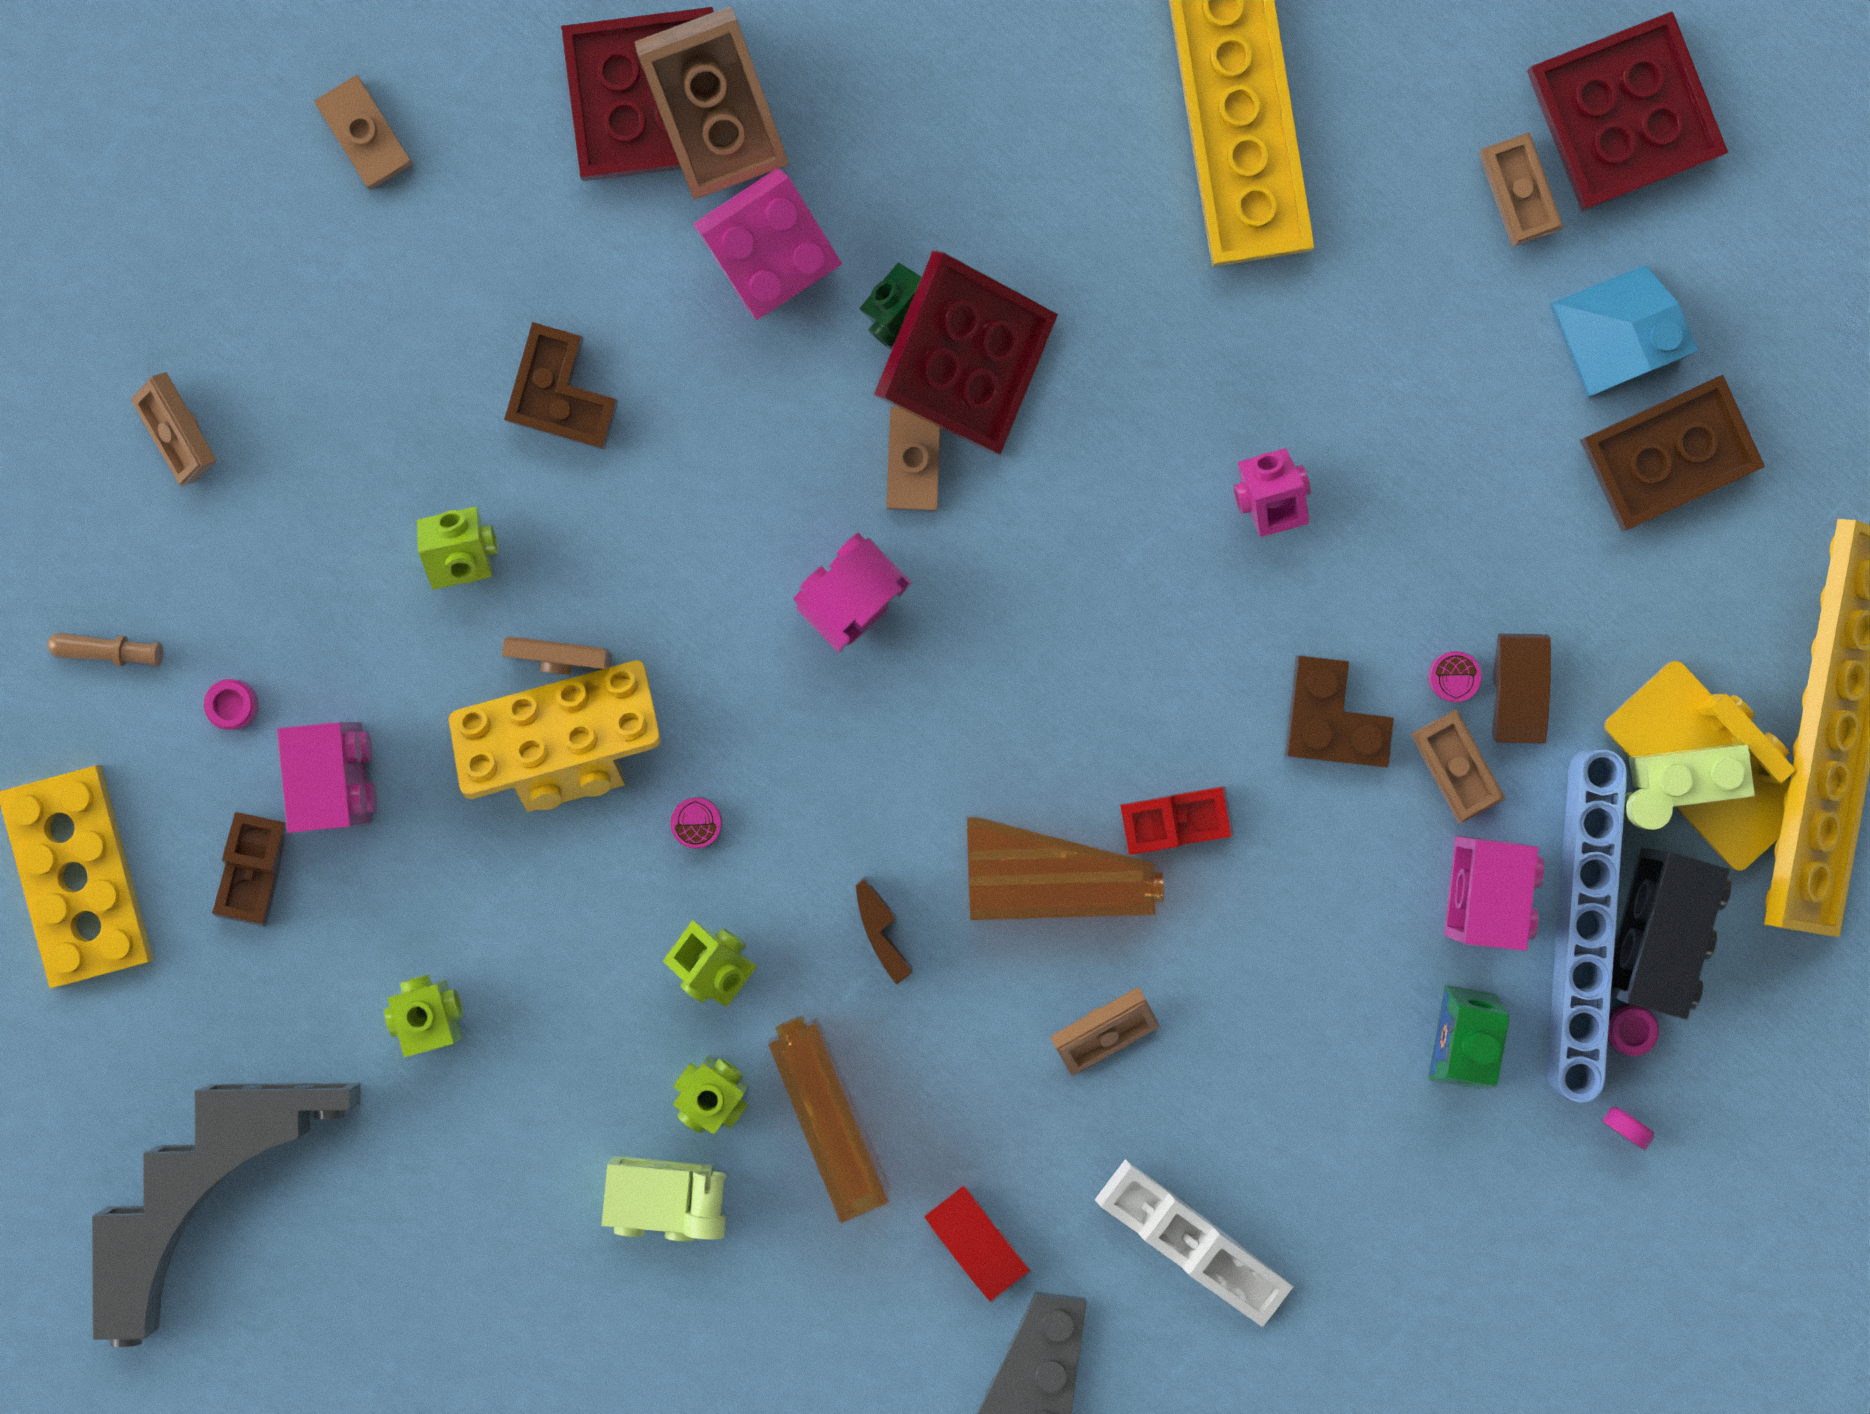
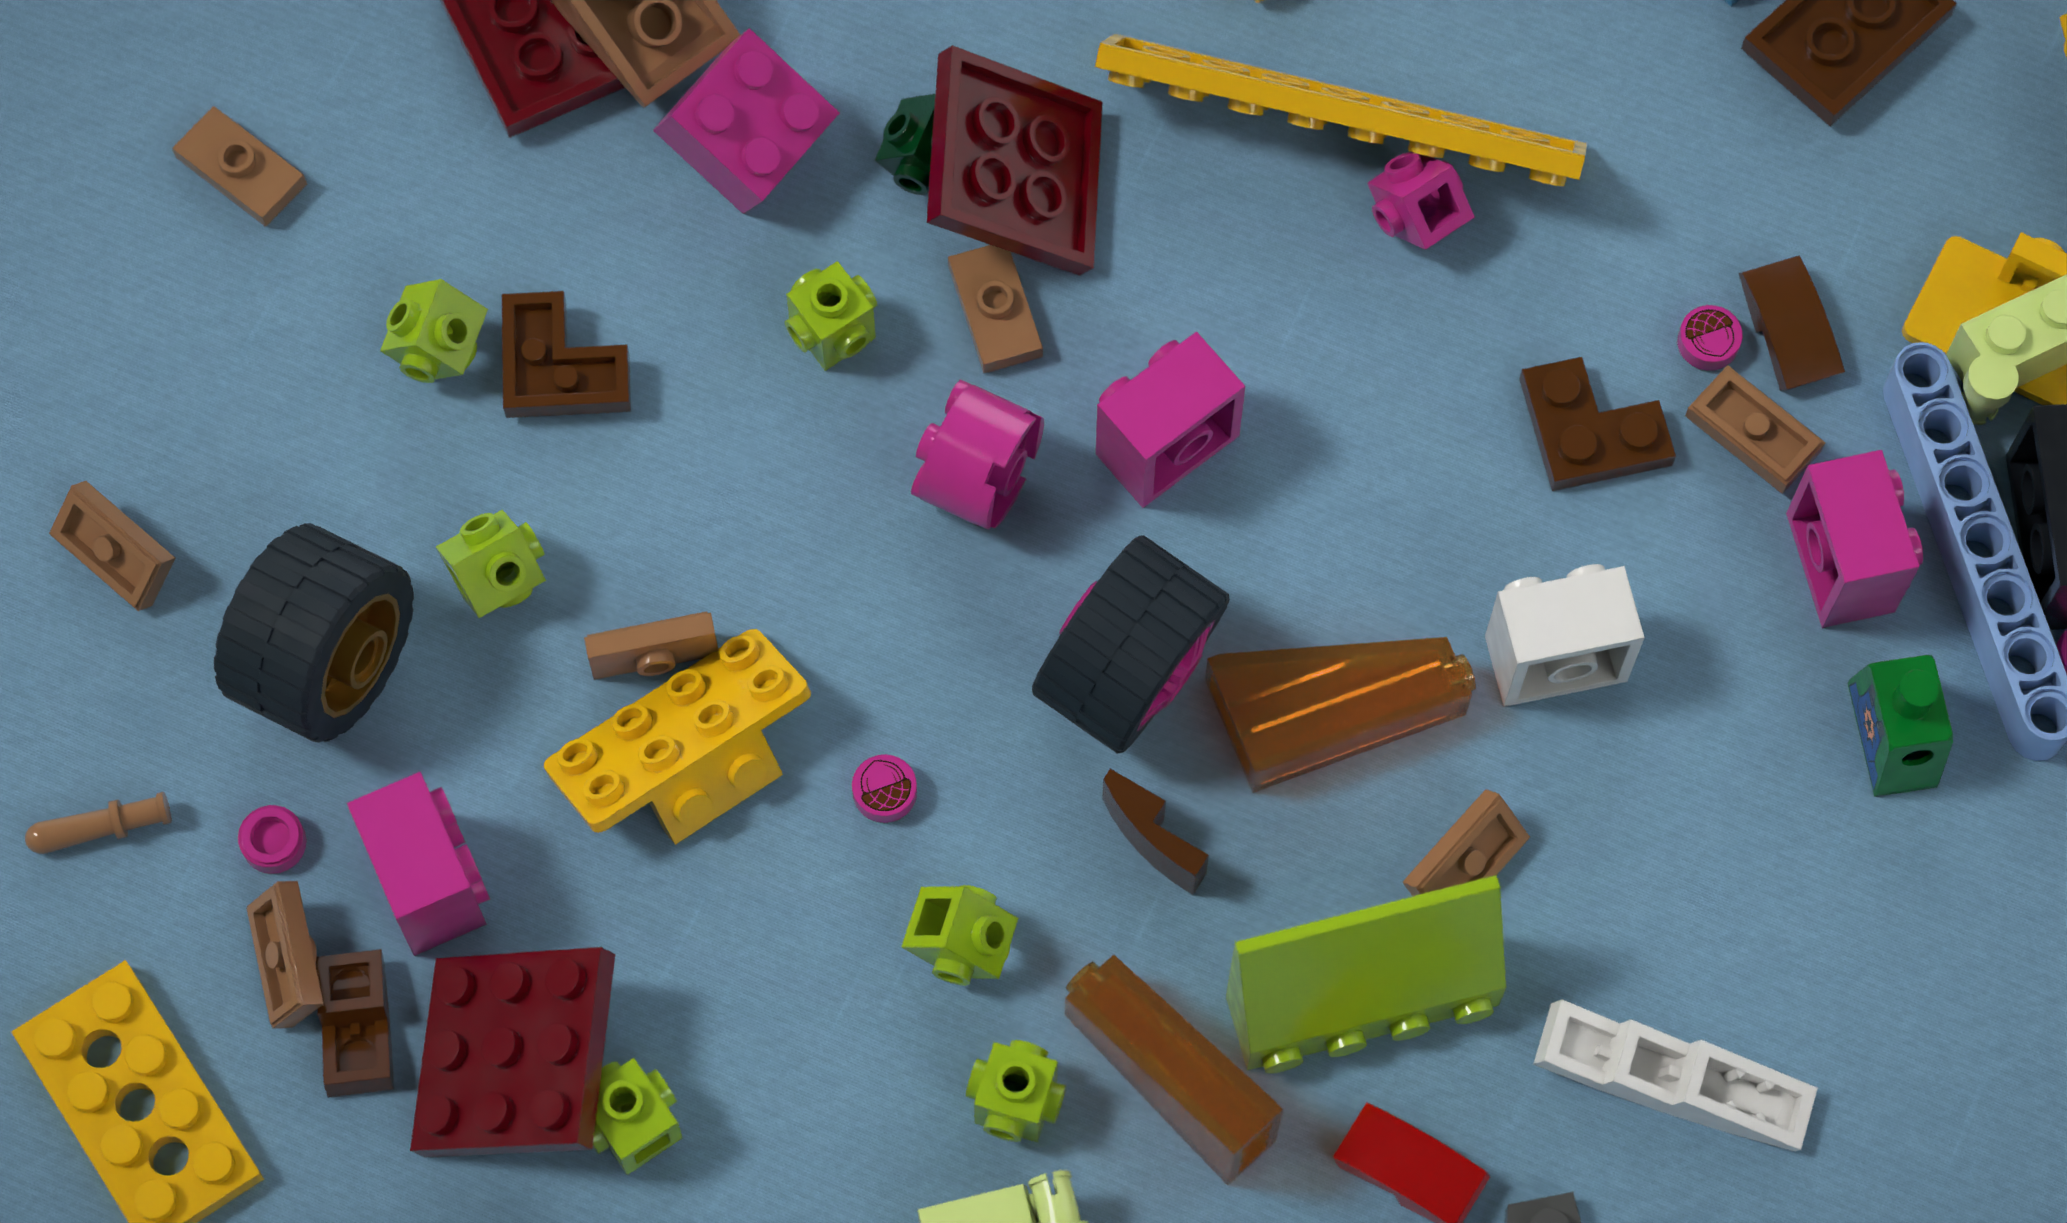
camera: 20 degrees left, 20 degrees down
red slope [1120,786,1234,855] -> none
none -> black wheel [214,523,414,743]
none -> medium nougat plate [246,881,324,1029]
none -> lime brick [380,279,488,383]
none -> dark red plate [410,947,616,1157]
none -> lime brick [784,261,878,371]
none -> black wheel [1032,535,1230,753]
none -> yellow plate [1095,34,1587,186]
none -> dark pink brick [1095,331,1245,508]
none -> lime slope [1226,875,1506,1074]
none -> white brick [1485,564,1645,707]

